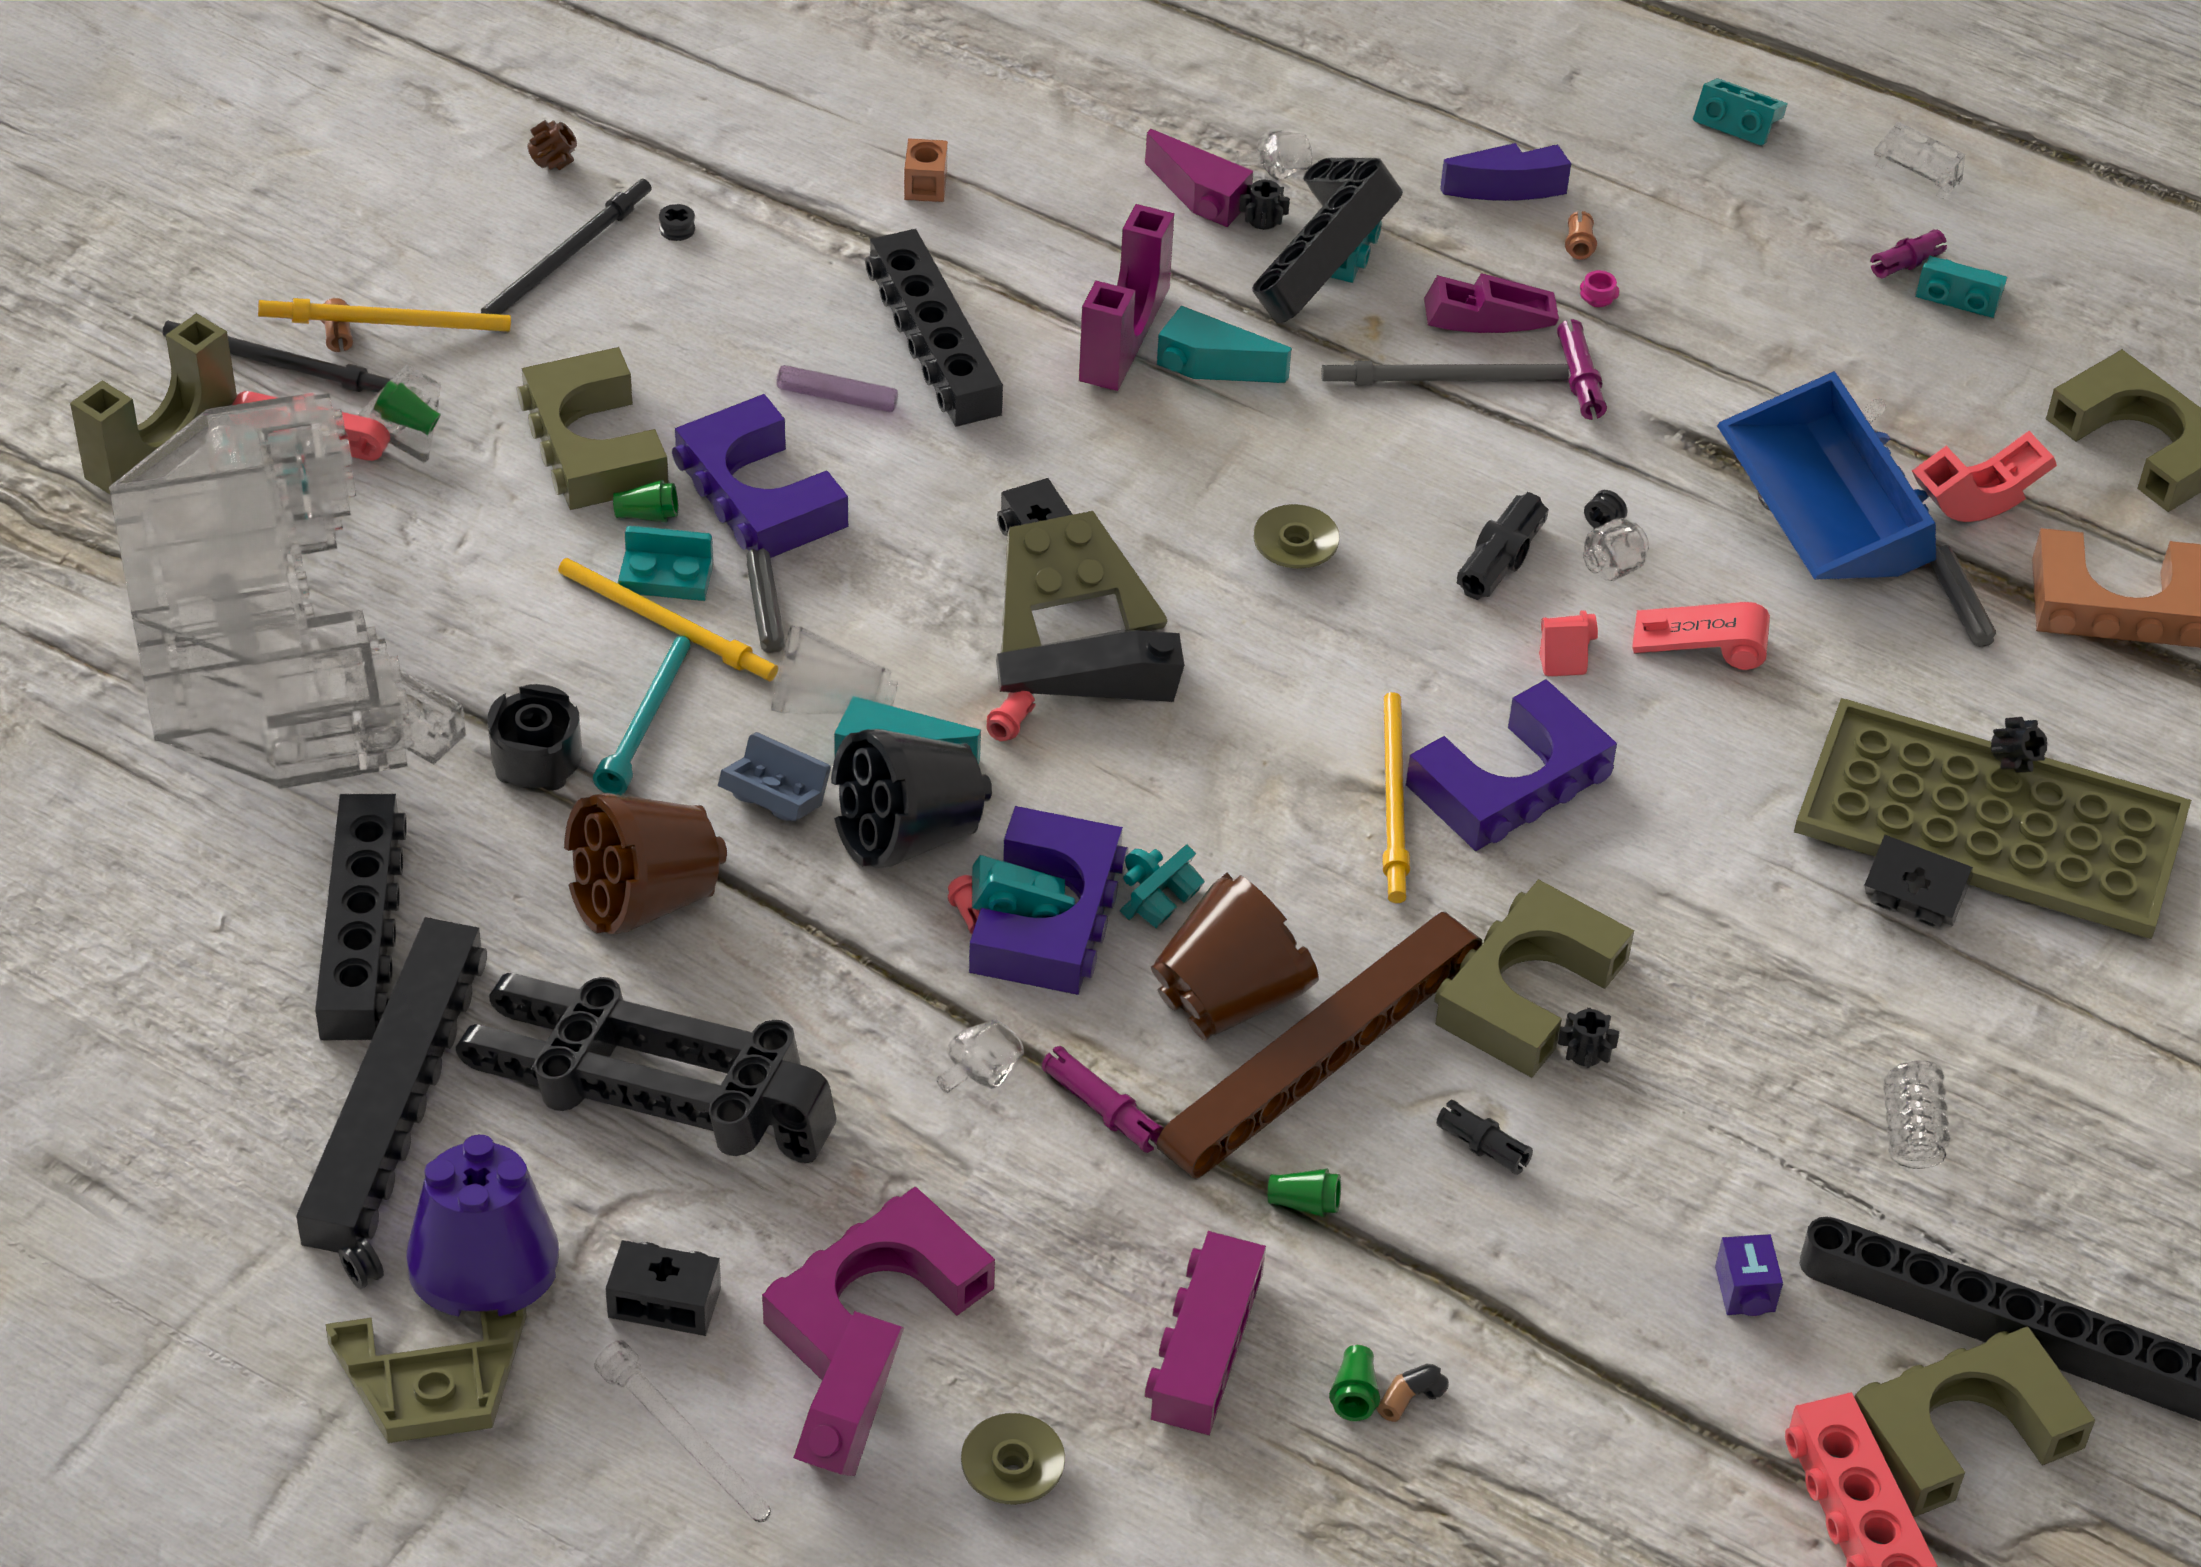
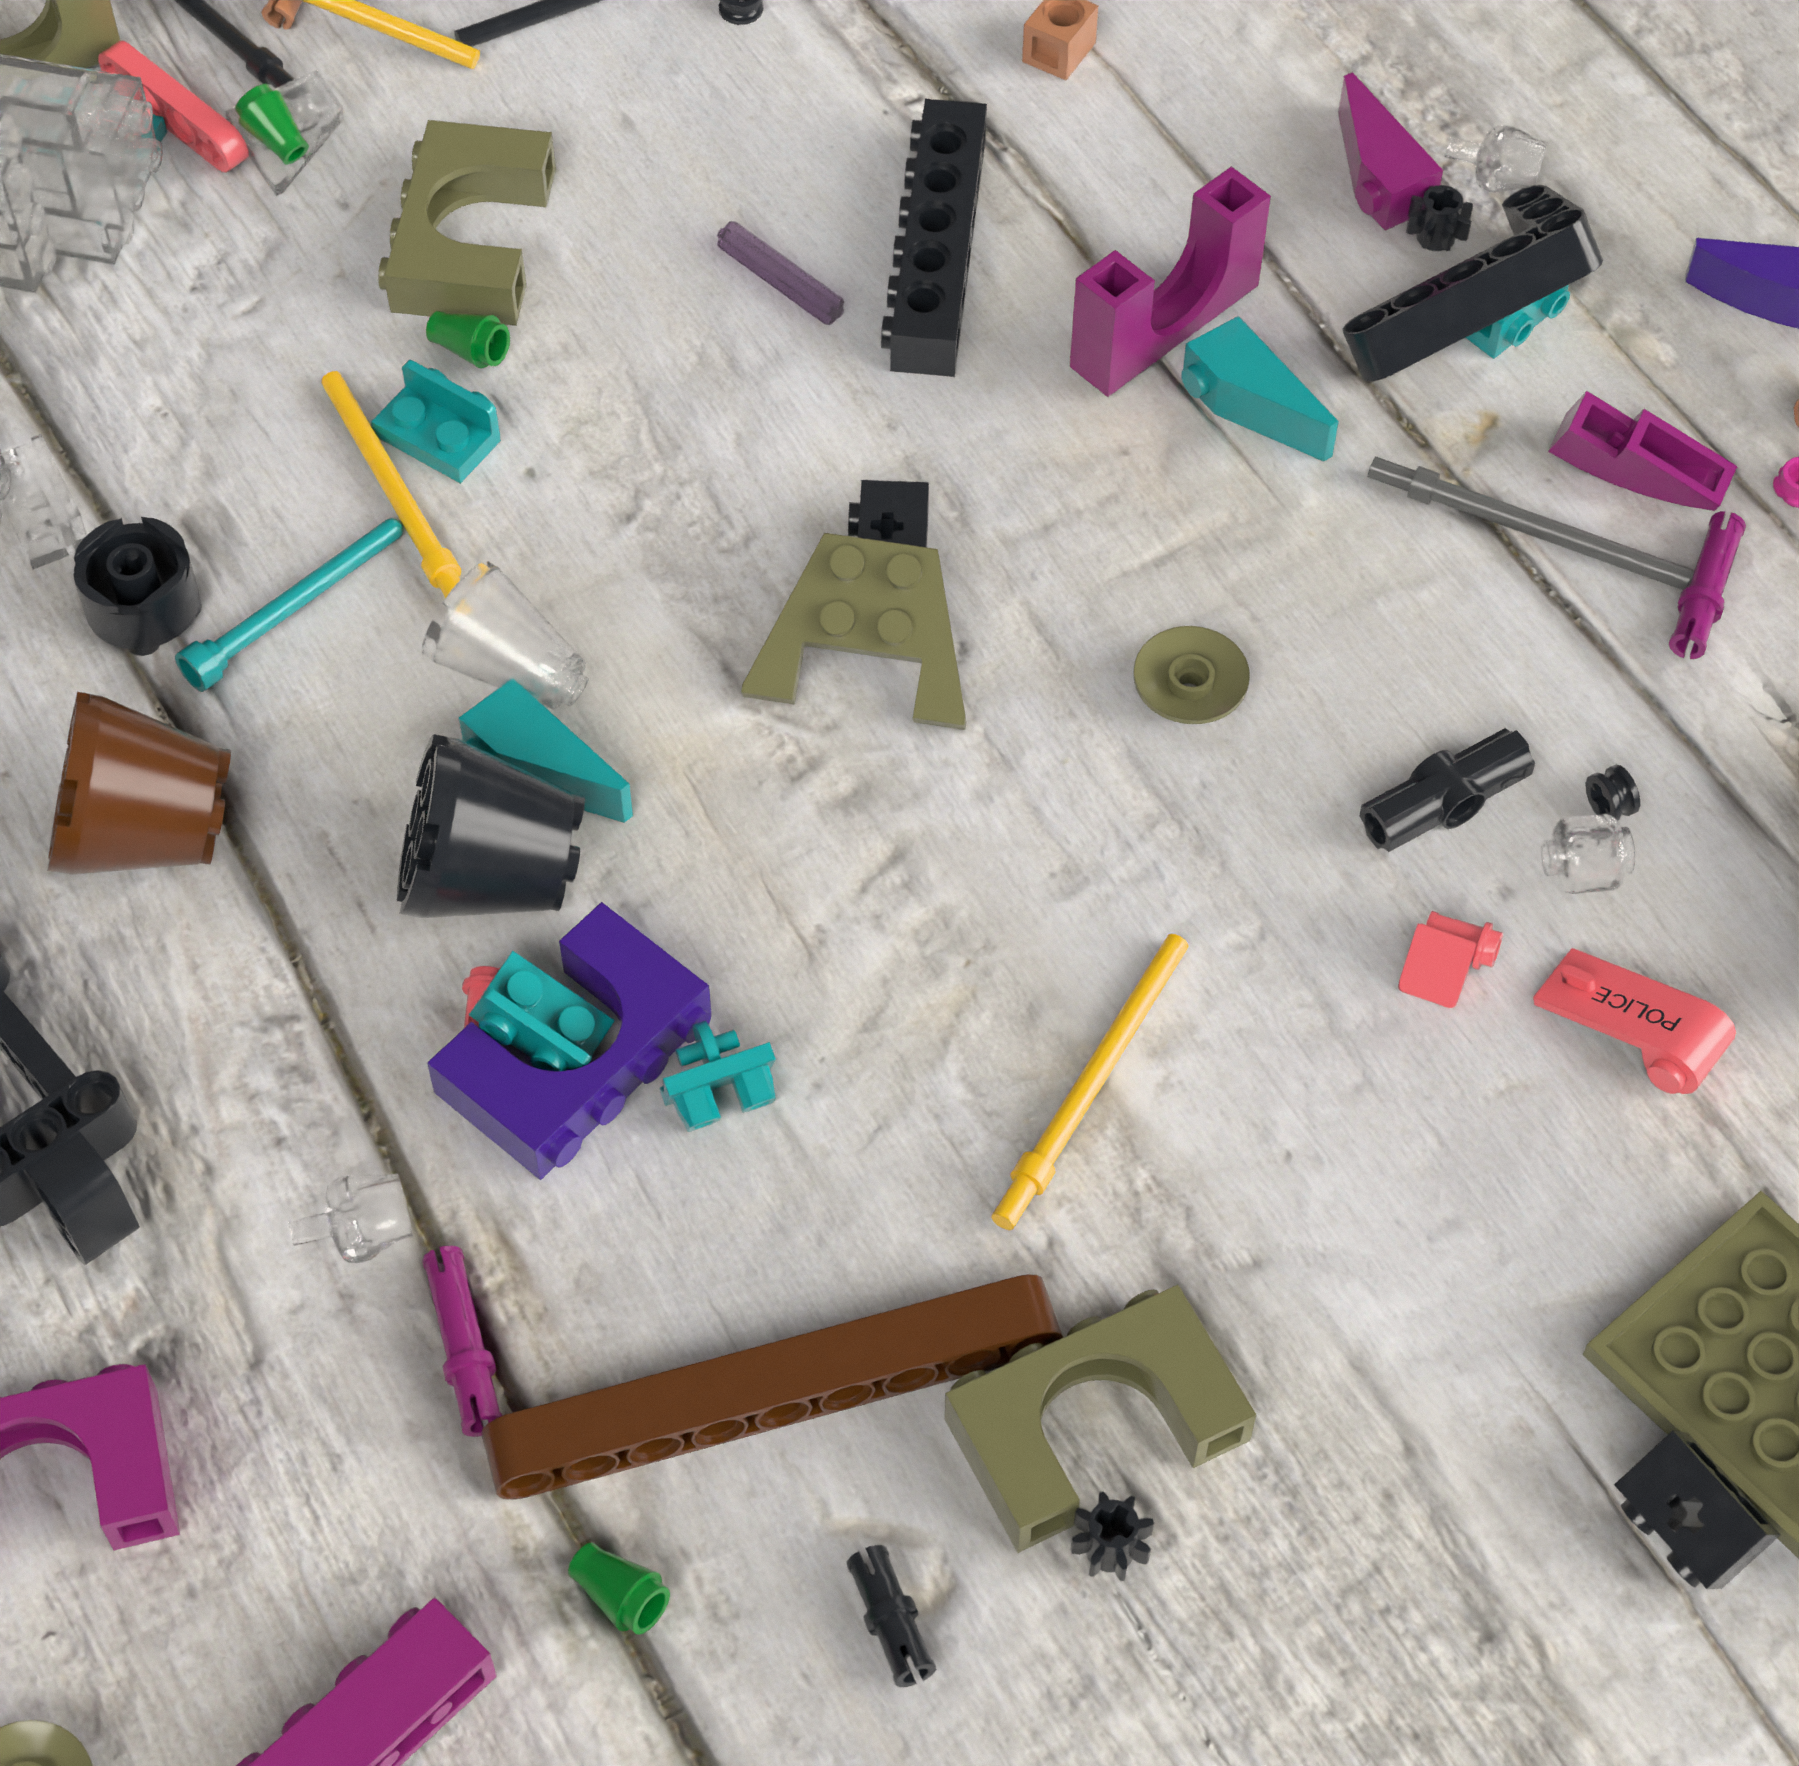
camera: 30 degrees right, 10 degrees up
dark purple arch [672,394,849,558] -> none
sand blue bracket [718,732,831,821] -> none
dark grey axle [746,548,785,653] -> none
coral pin [986,691,1035,741] -> none
black wedge [996,629,1185,702] -> none
reddish brown cone [1151,872,1319,1041] -> none
dark purple arch [1406,679,1617,852] -> none

